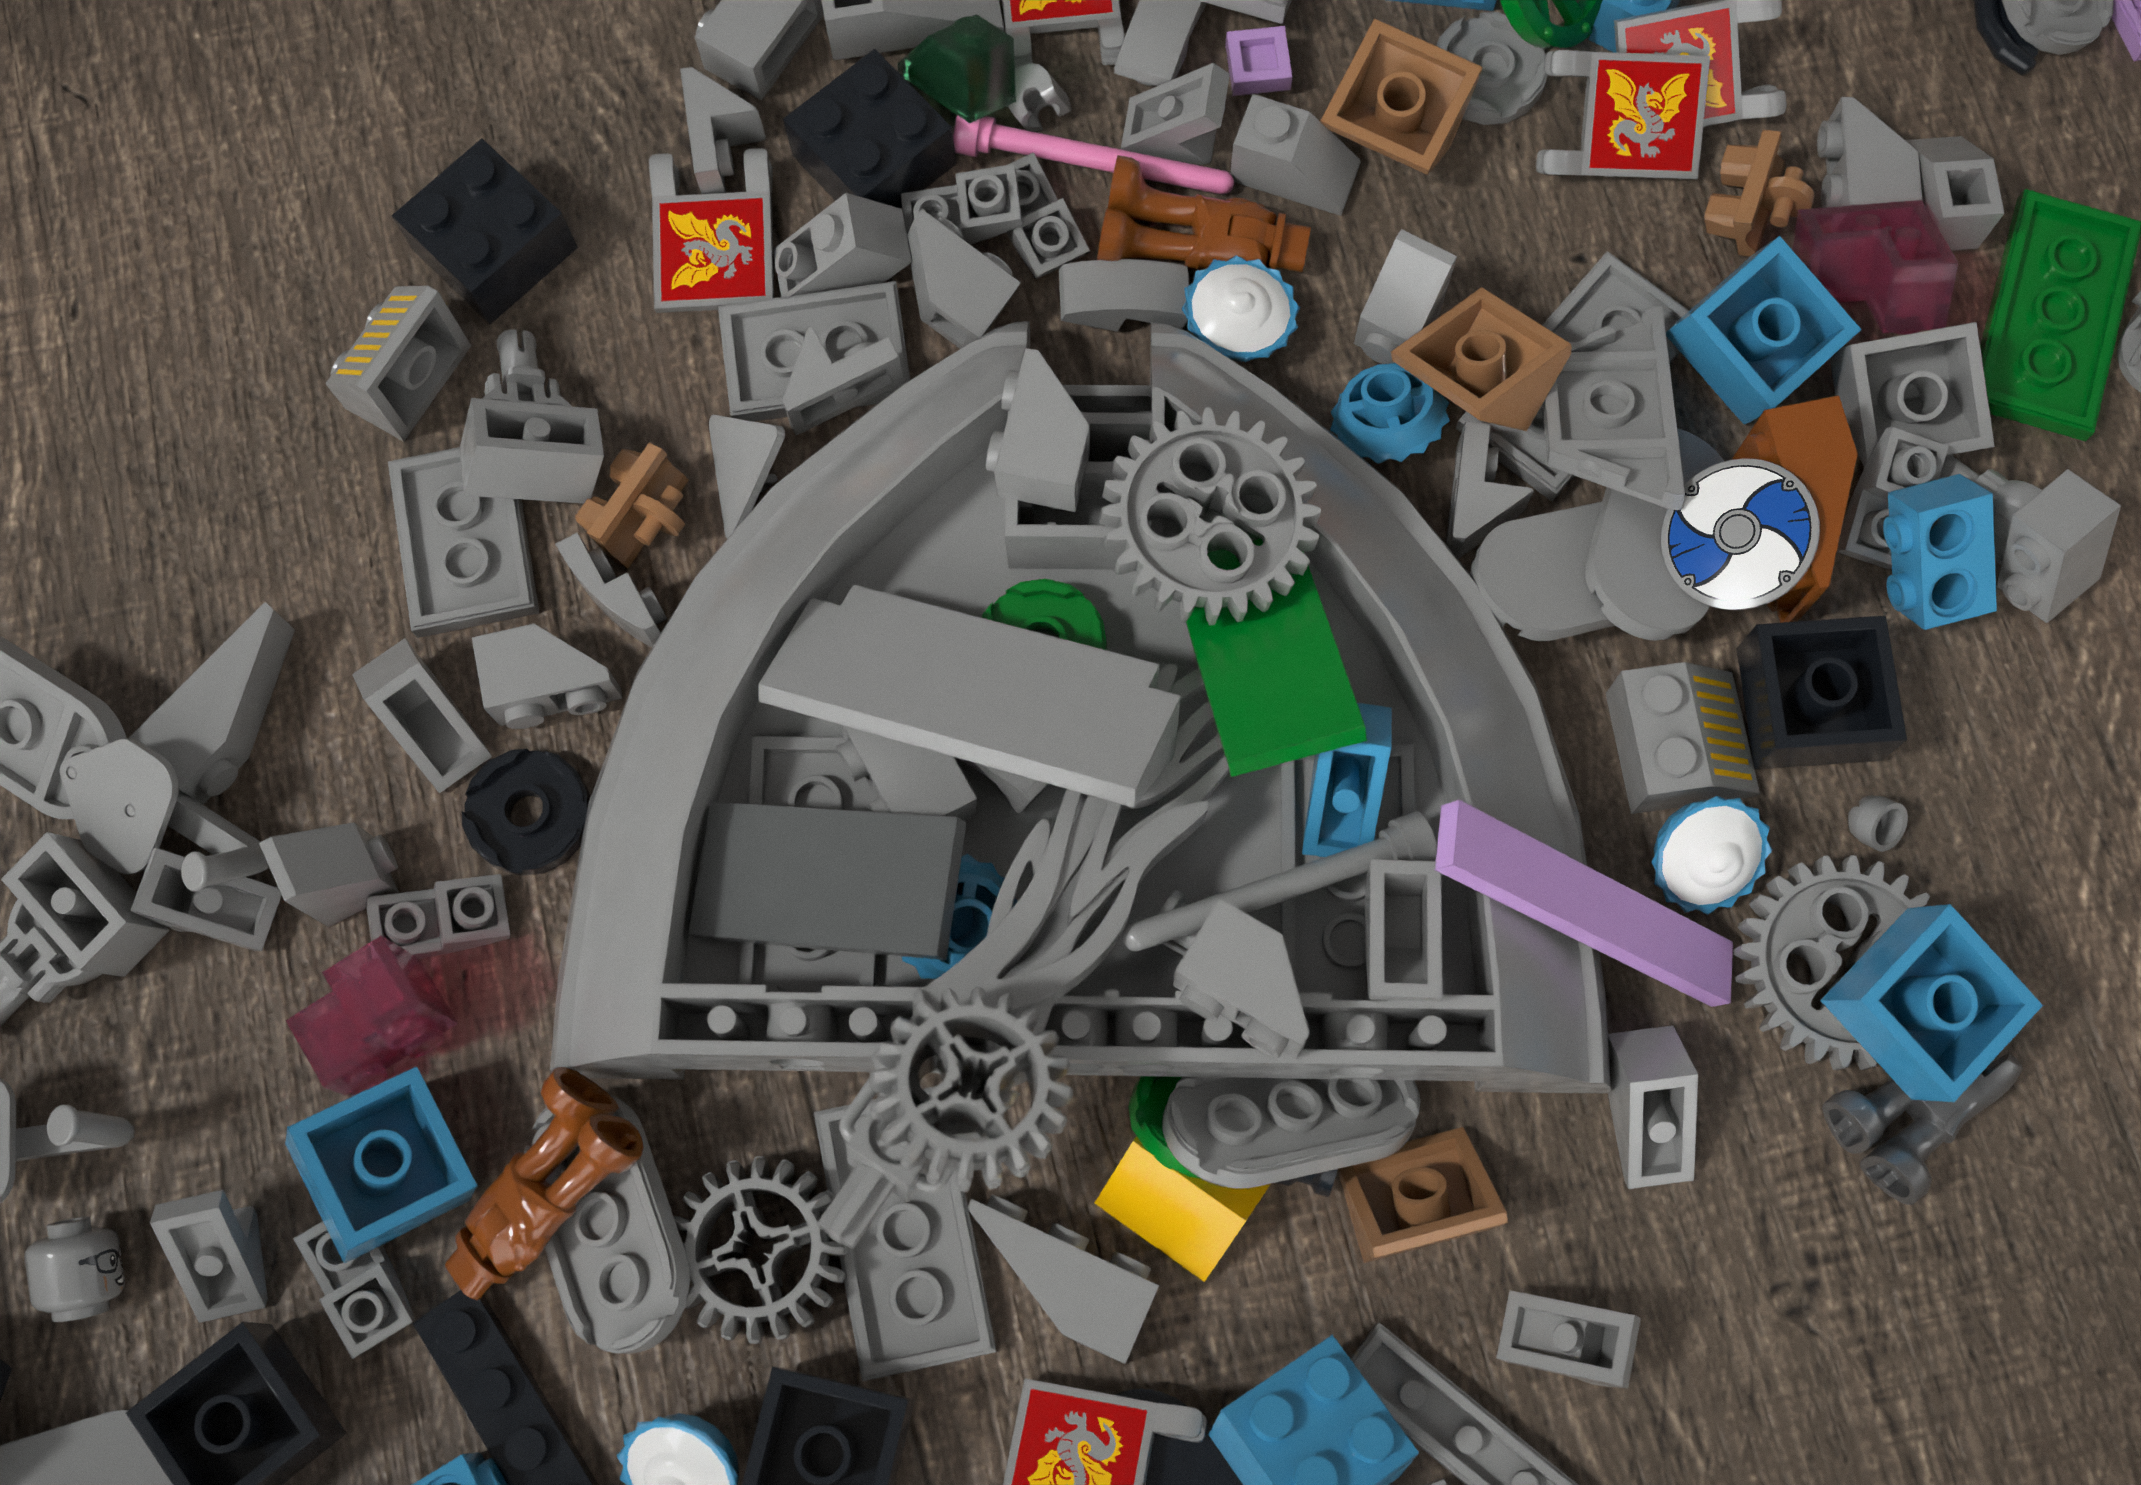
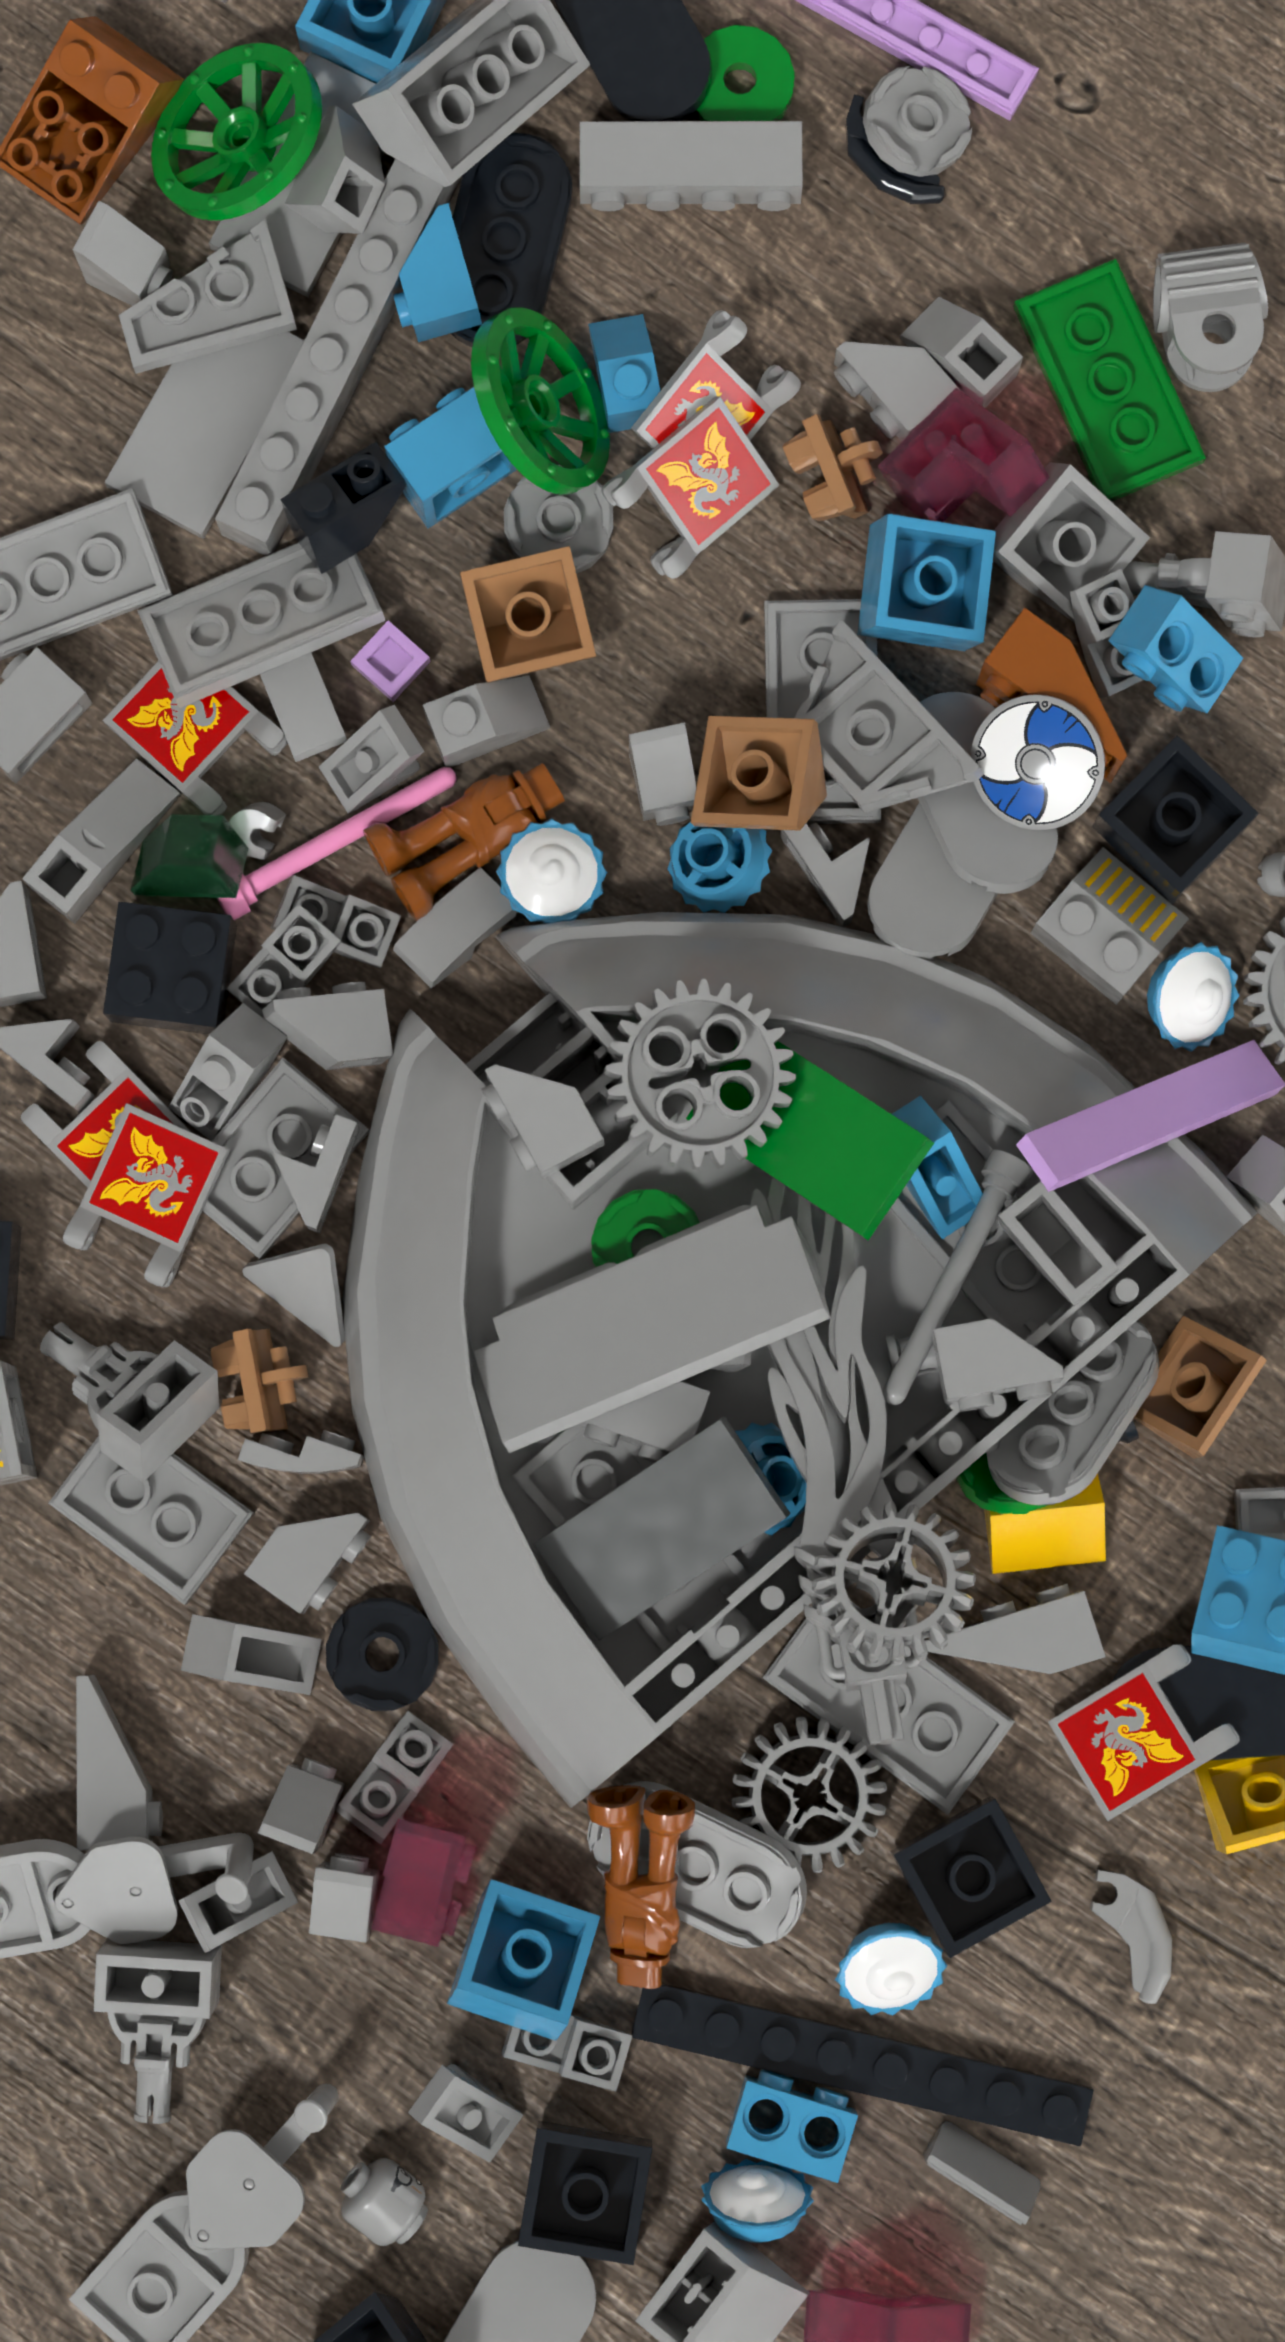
camera: 45 degrees left, 10 degrees up
none -> flag [63,1103,230,1288]
none -> light grey slope [309,1853,380,1943]

